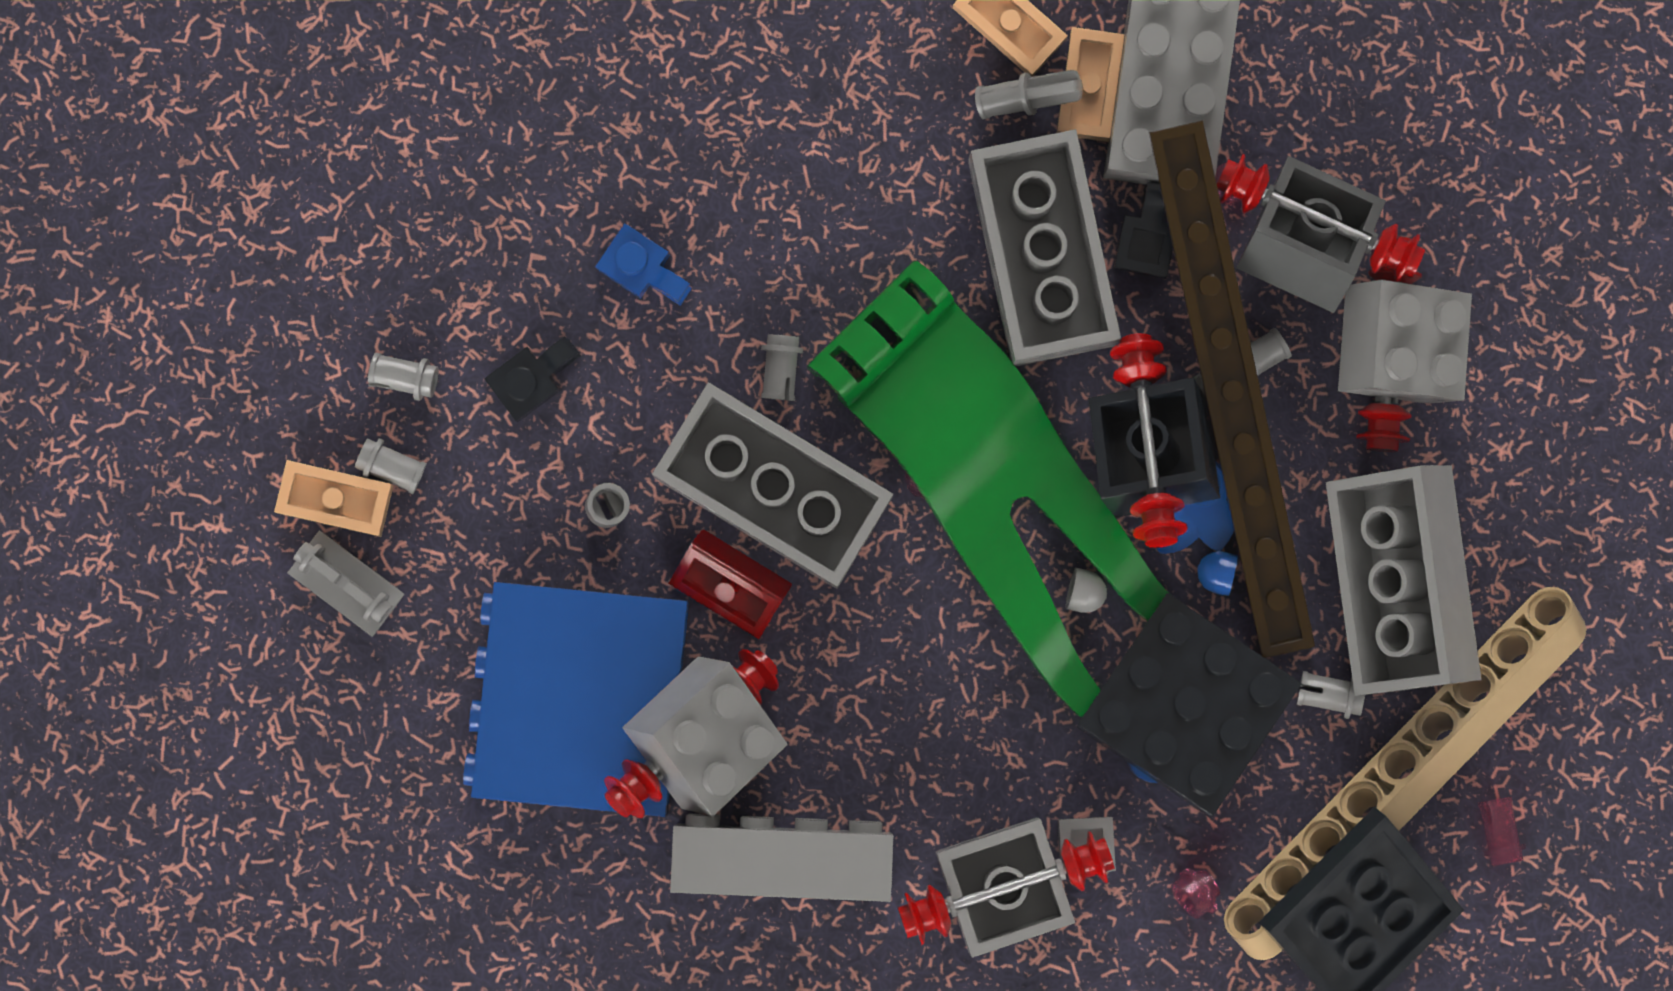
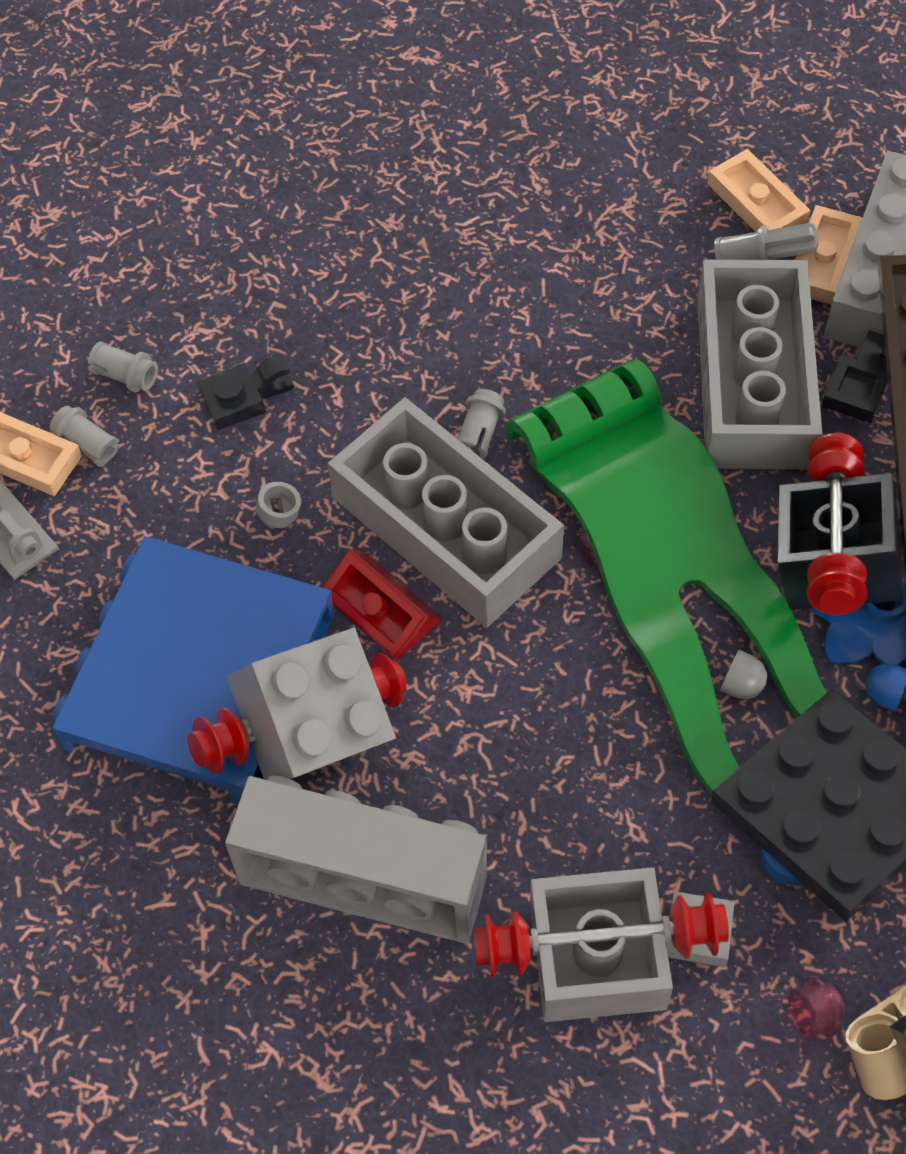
camera: 20 degrees right, 25 degrees down
blue plate [595,223,692,306] -> none

